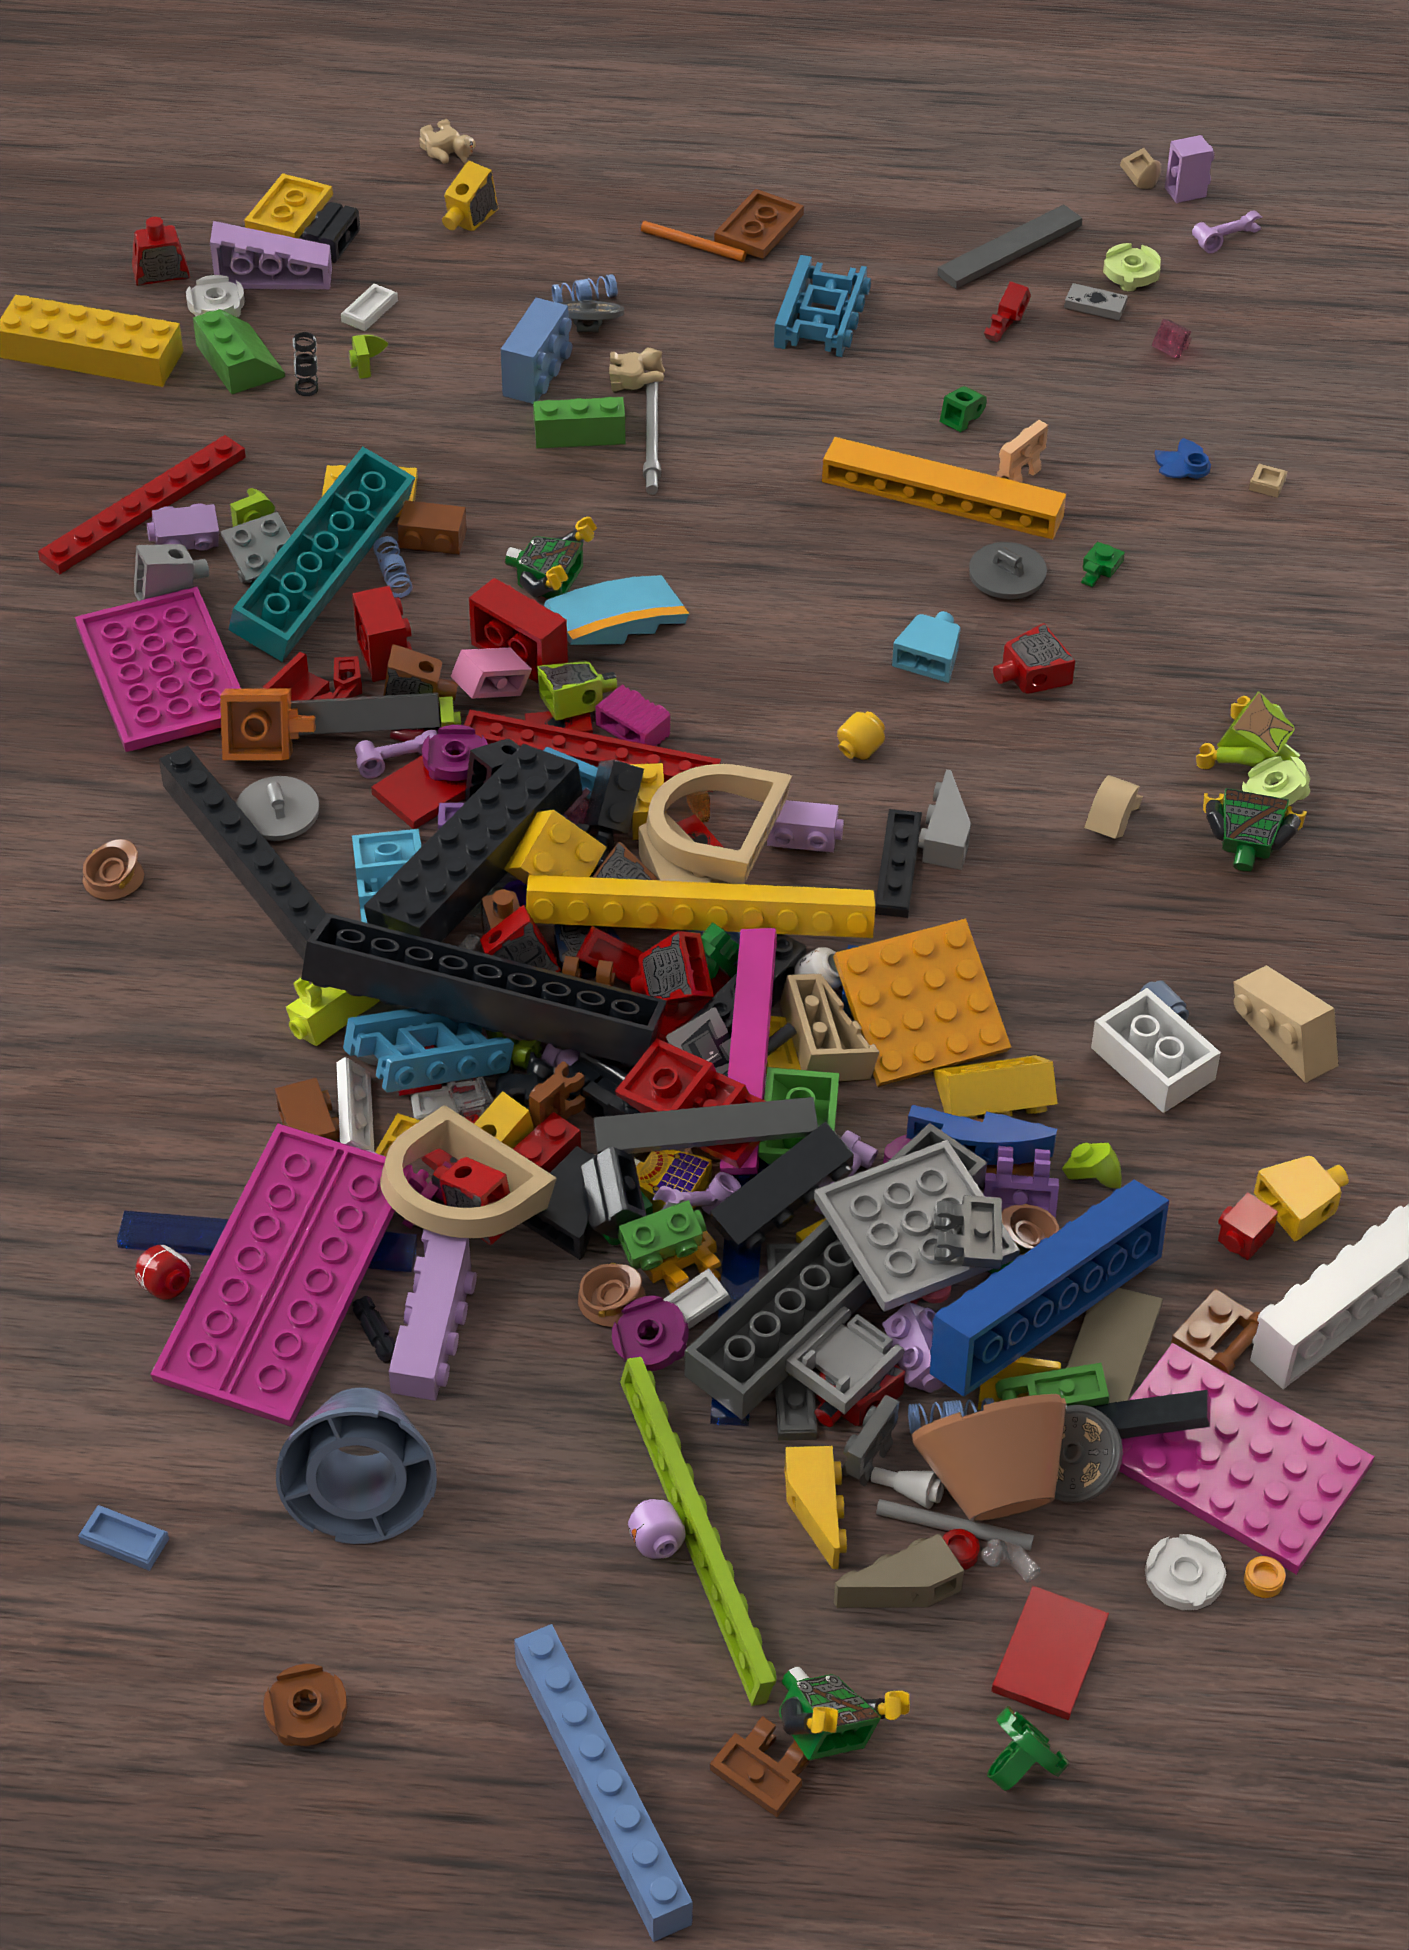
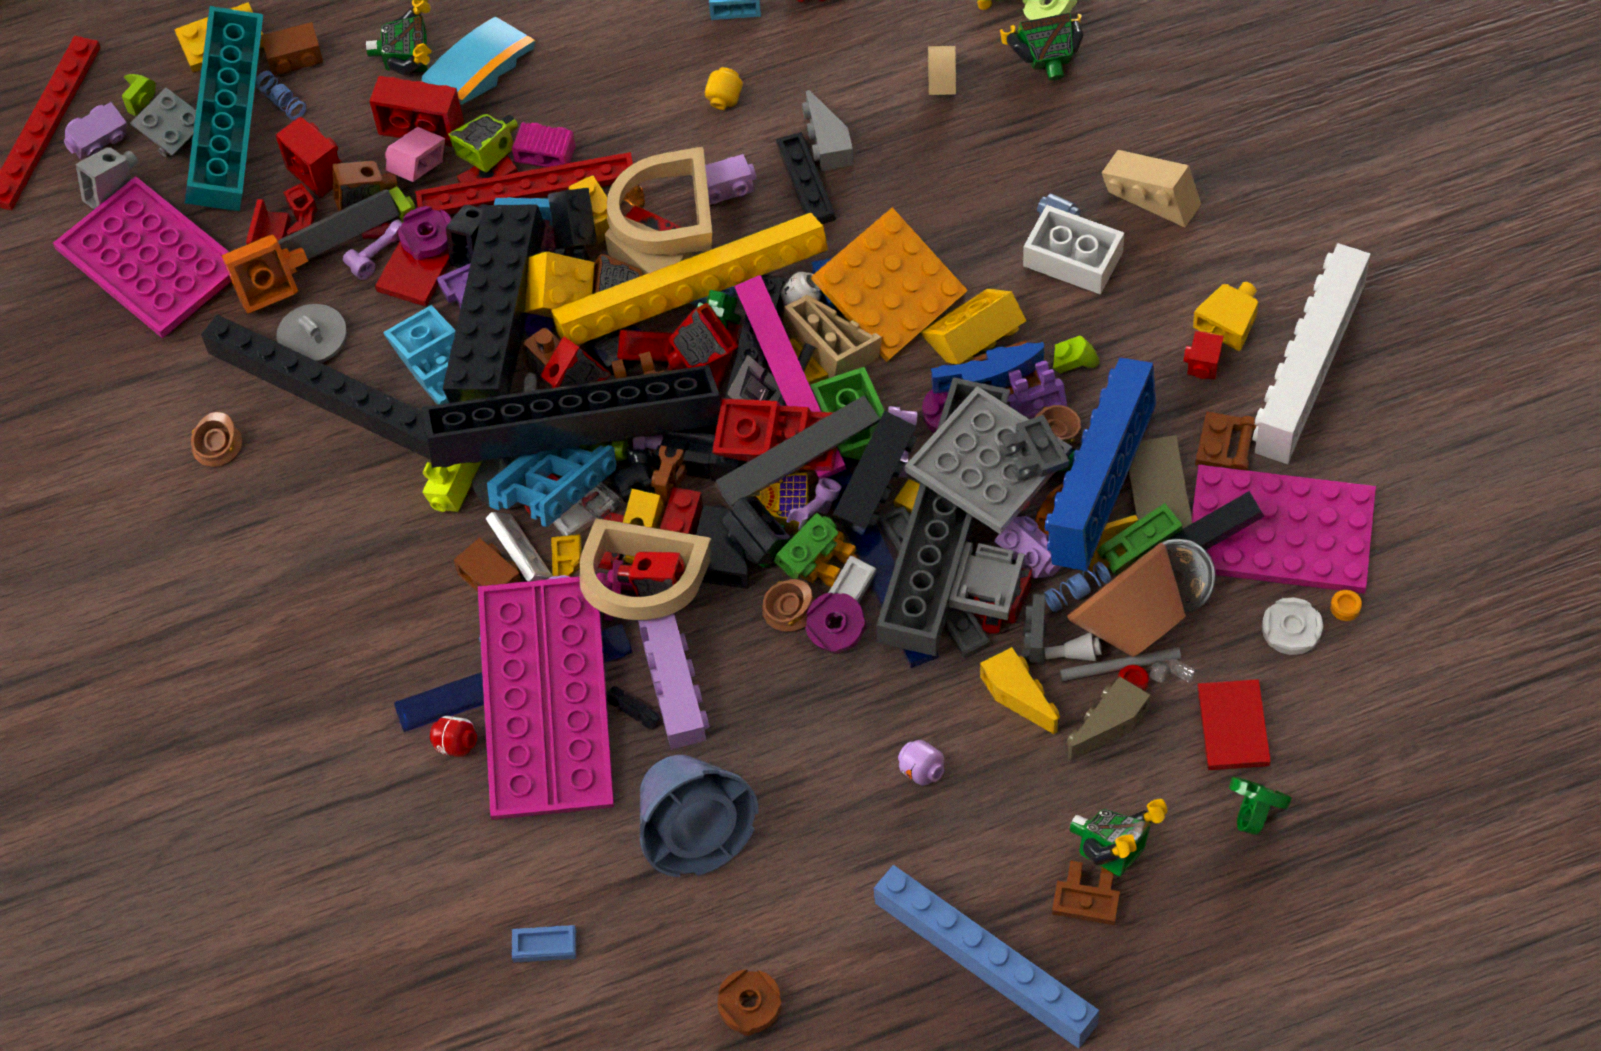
camera: 20 degrees left, 10 degrees up
lime plate [620,1357,776,1706] -> none

